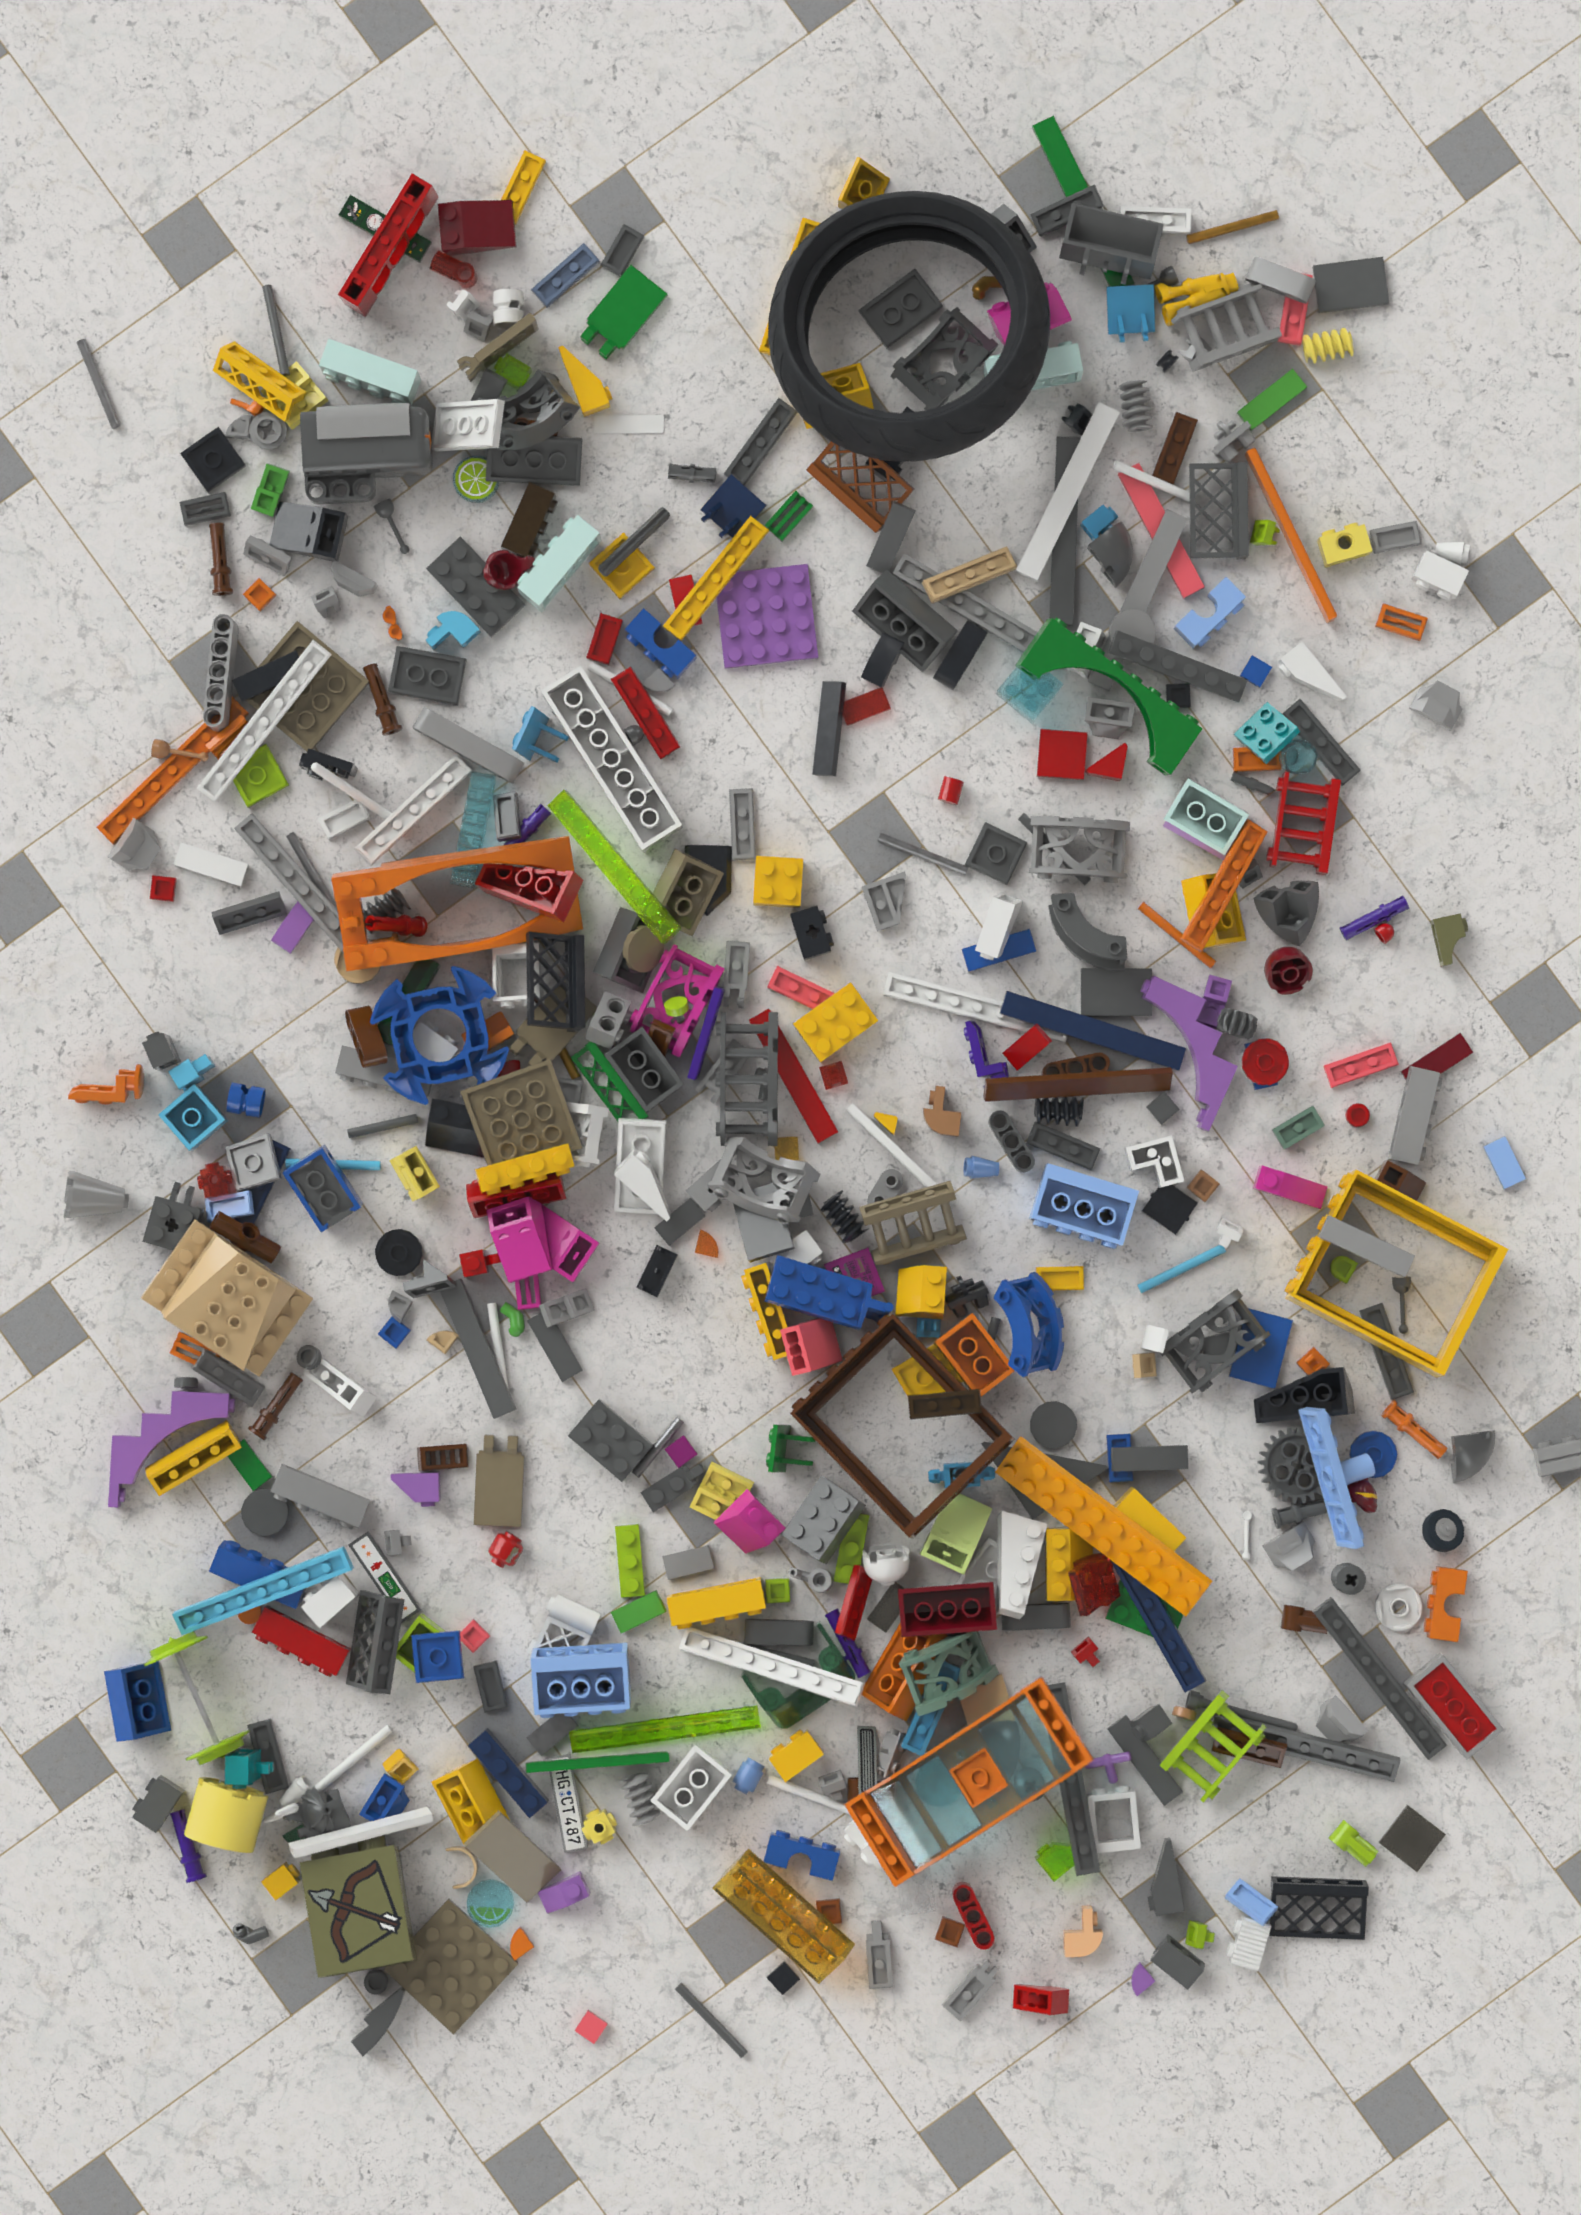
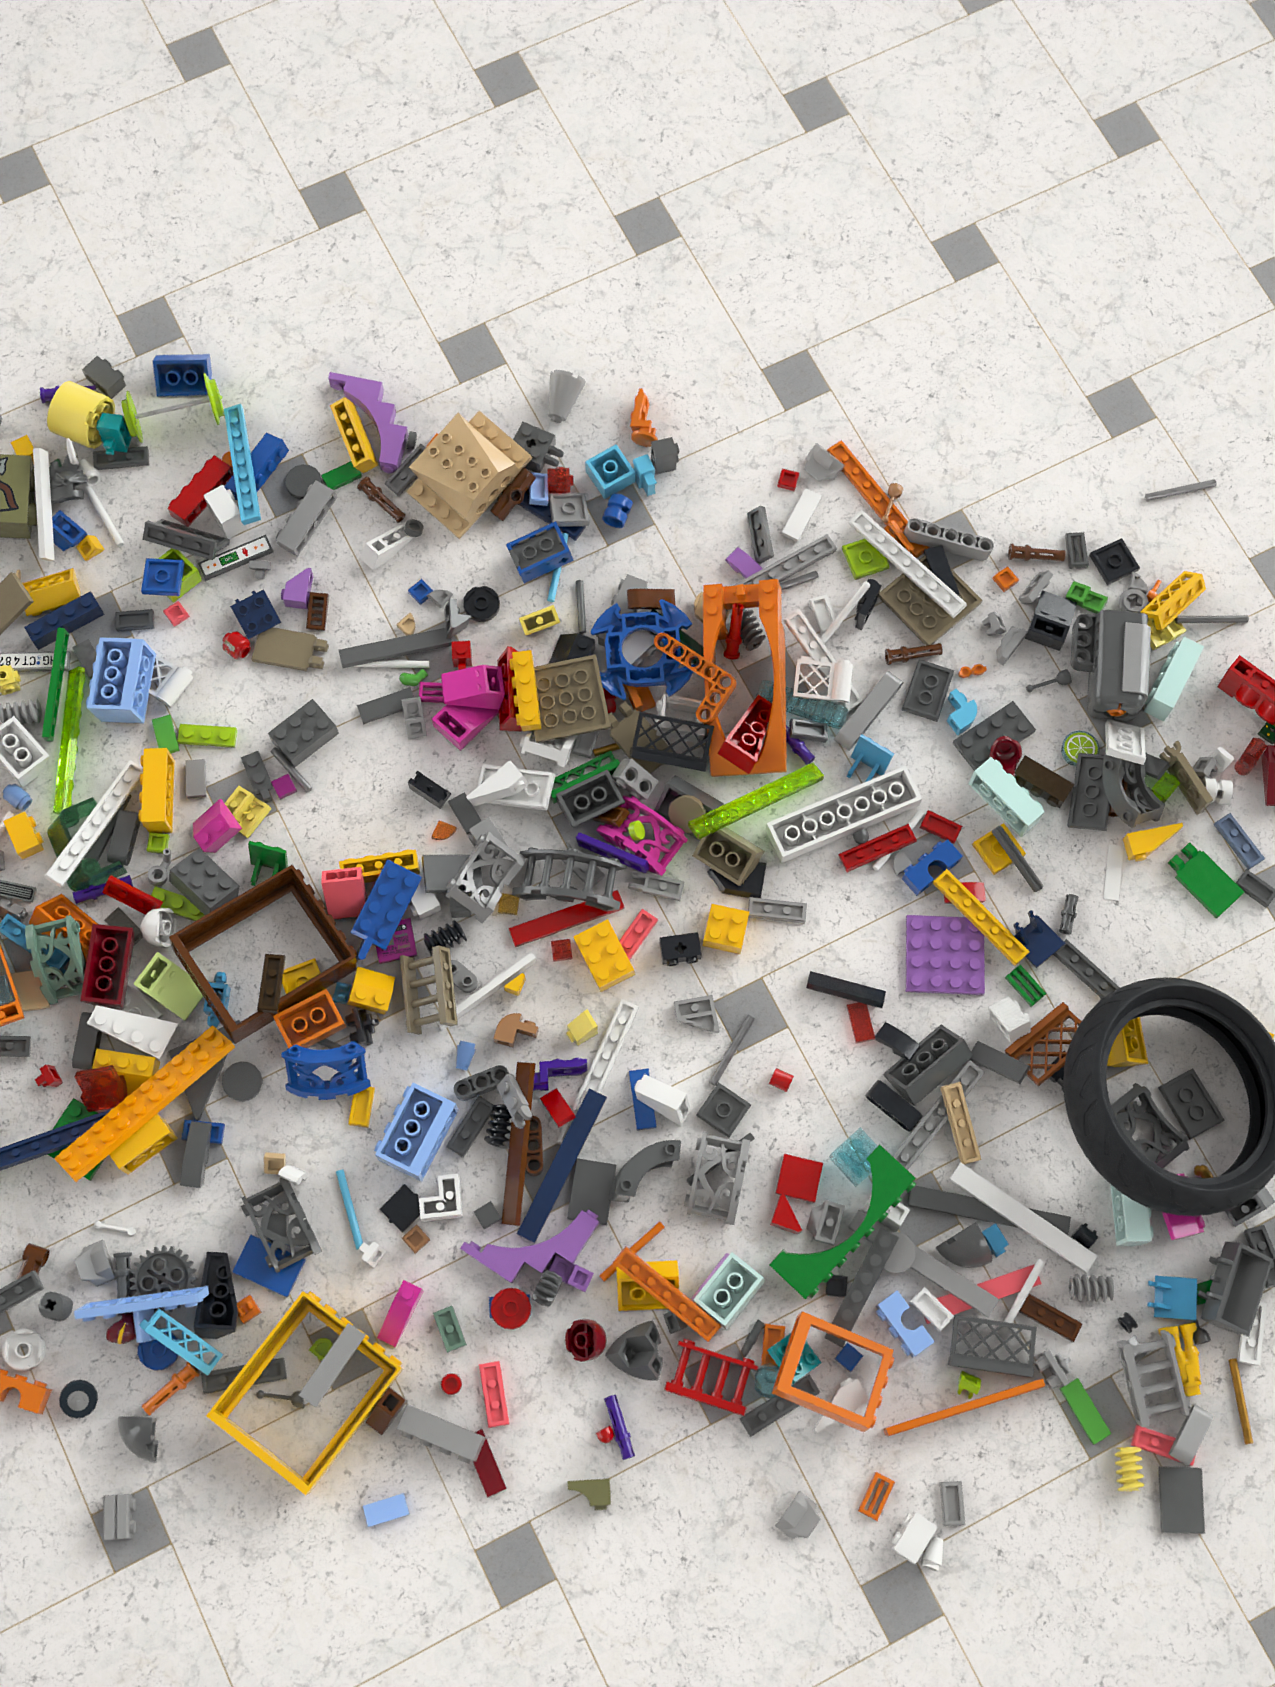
camera: 95 degrees right, 15 degrees down
light yellow brick [1317,522,1373,568] -> none
none -> medium azure fence [139,1309,223,1376]
none -> dark blue plate [230,589,282,640]
none -> light grey hinge [496,1074,532,1129]
none -> light yellow slope [566,1009,598,1046]
none -> orange beam [654,633,736,724]
none -> orange window [772,1311,894,1432]
none -> white piece [793,656,853,703]
none -> white tile [910,1287,954,1332]
none -> white brick [988,996,1031,1042]

